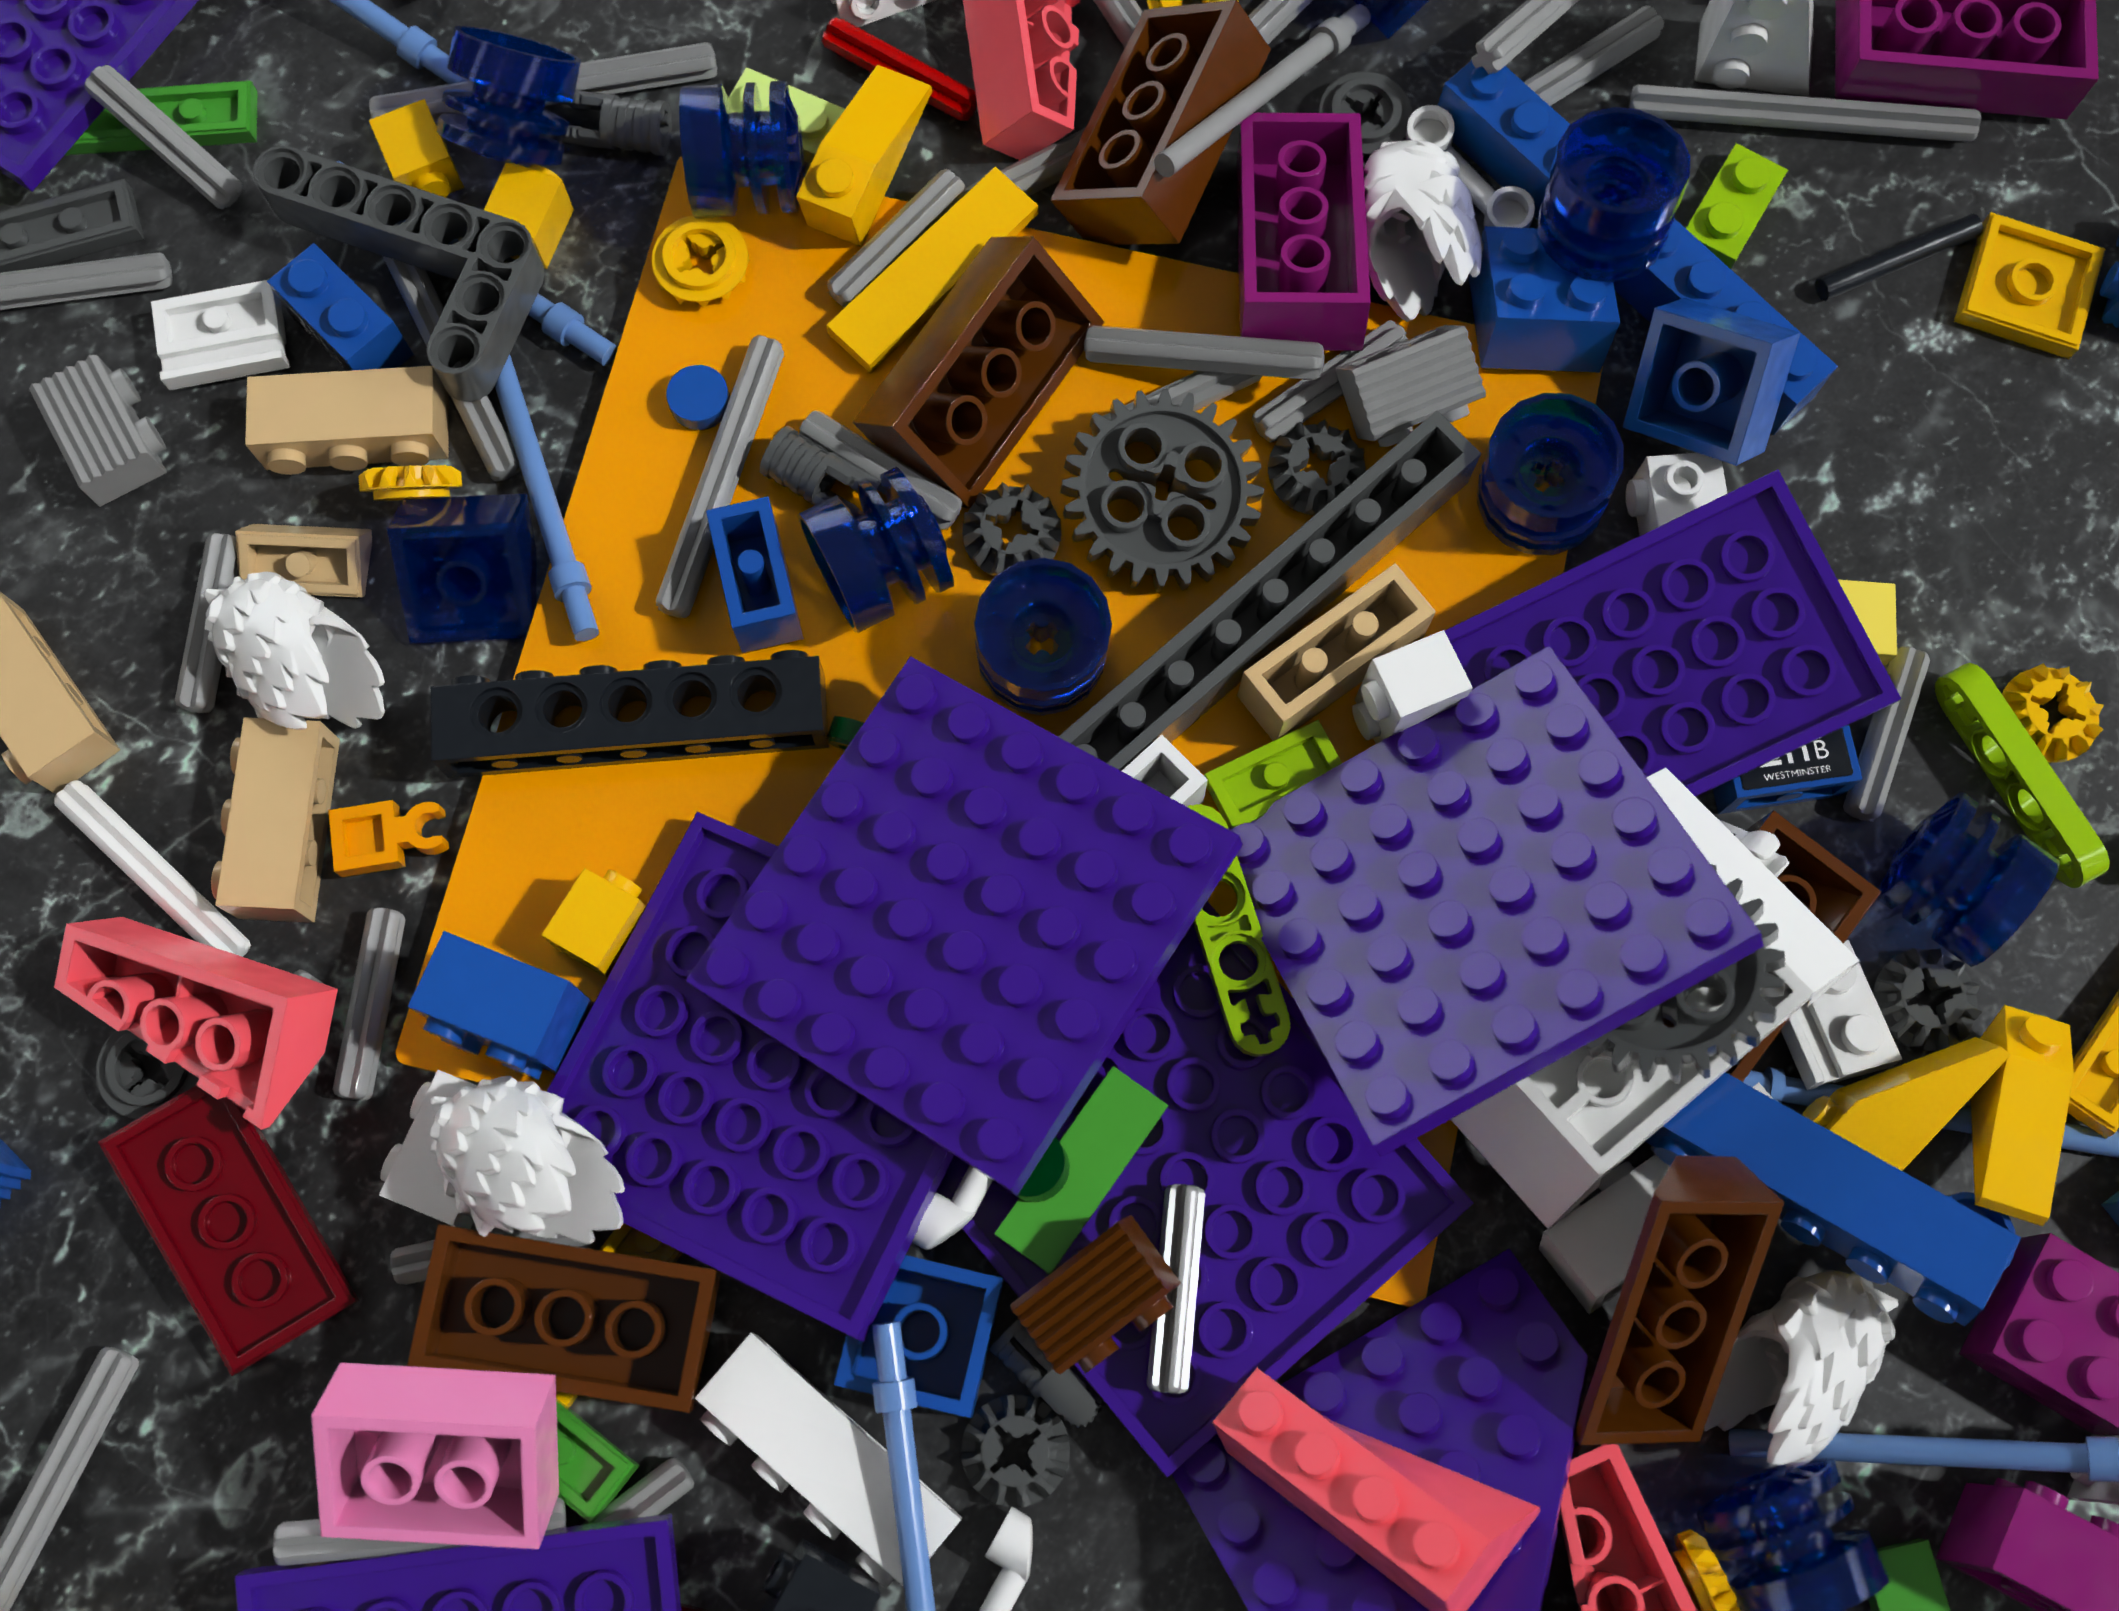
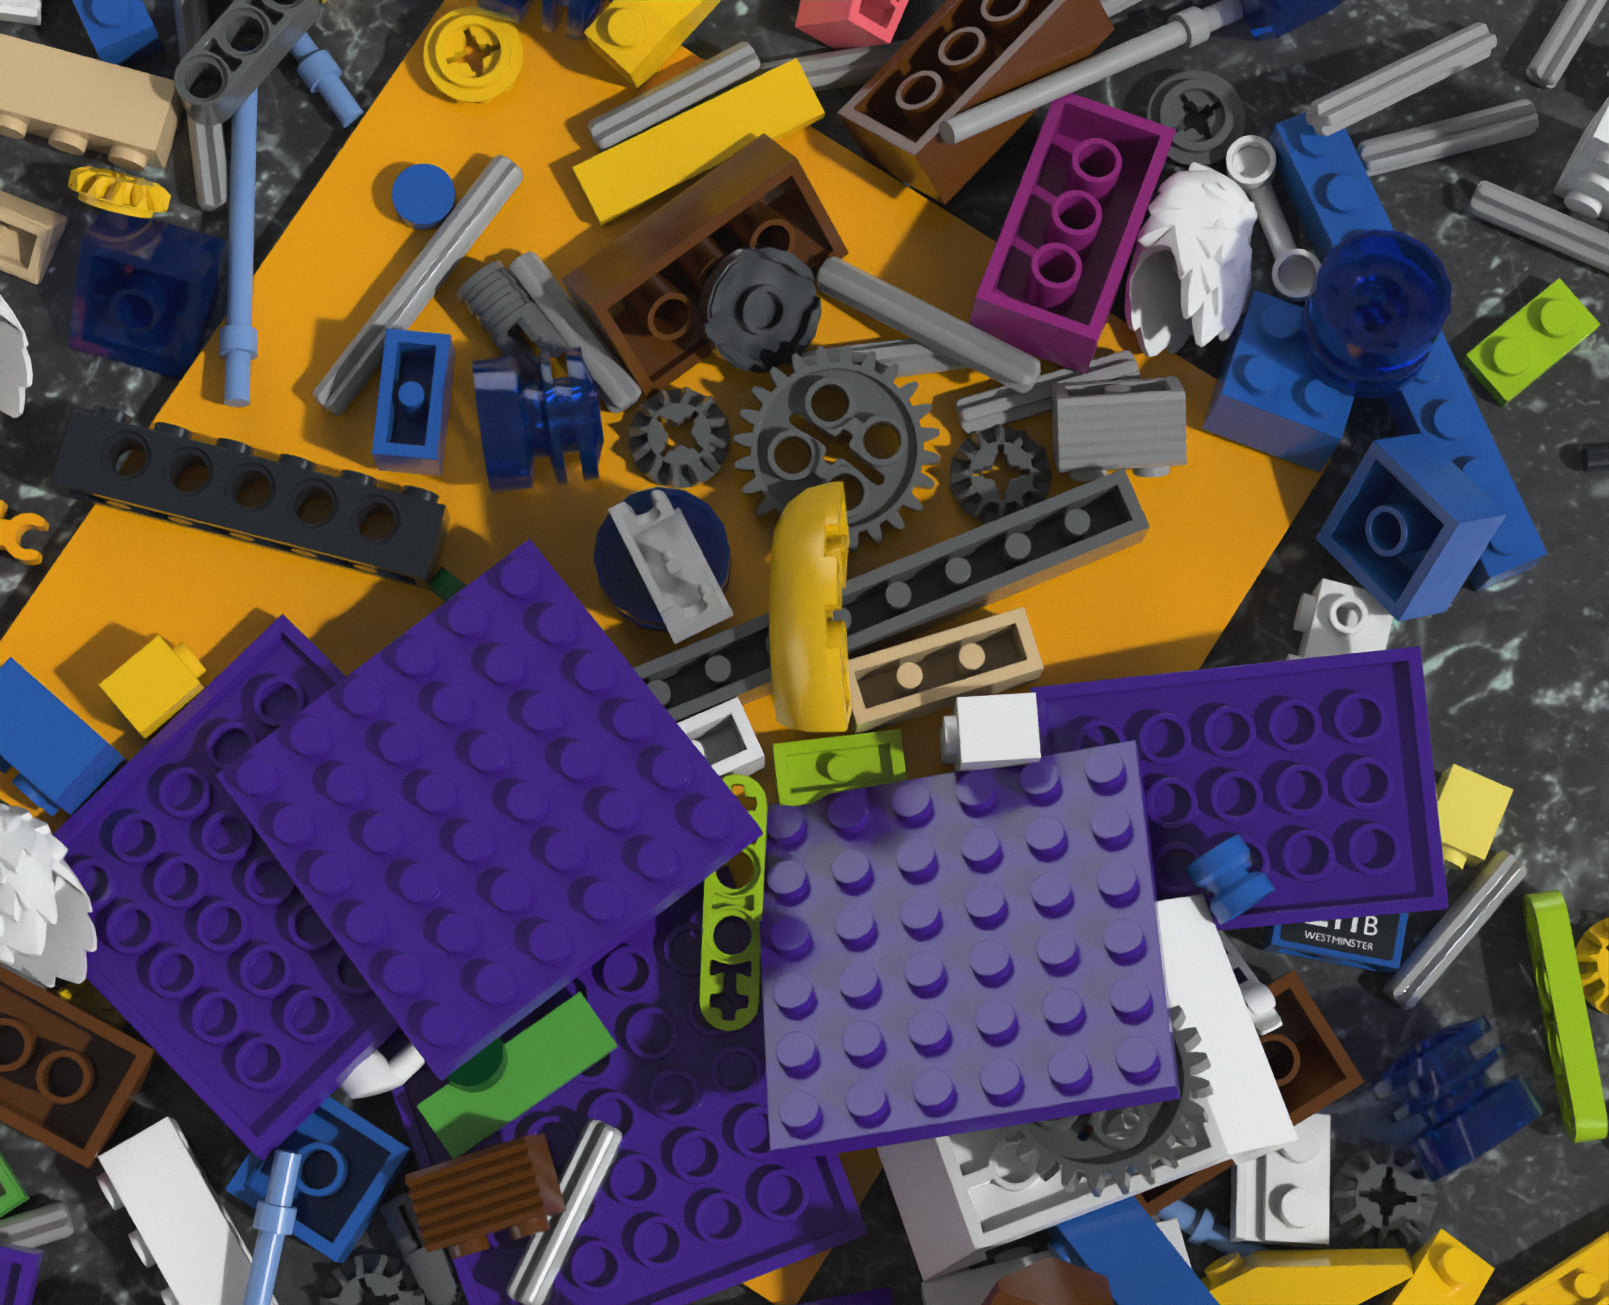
camera: 15 degrees right, 5 degrees up
clear blue wheel [1477,393,1624,555] -> none
none -> light grey hinge [608,490,734,644]
none -> black tile [698,244,821,374]
none -> yellow brick [769,481,853,732]
none -> blue wheel [1184,834,1276,926]

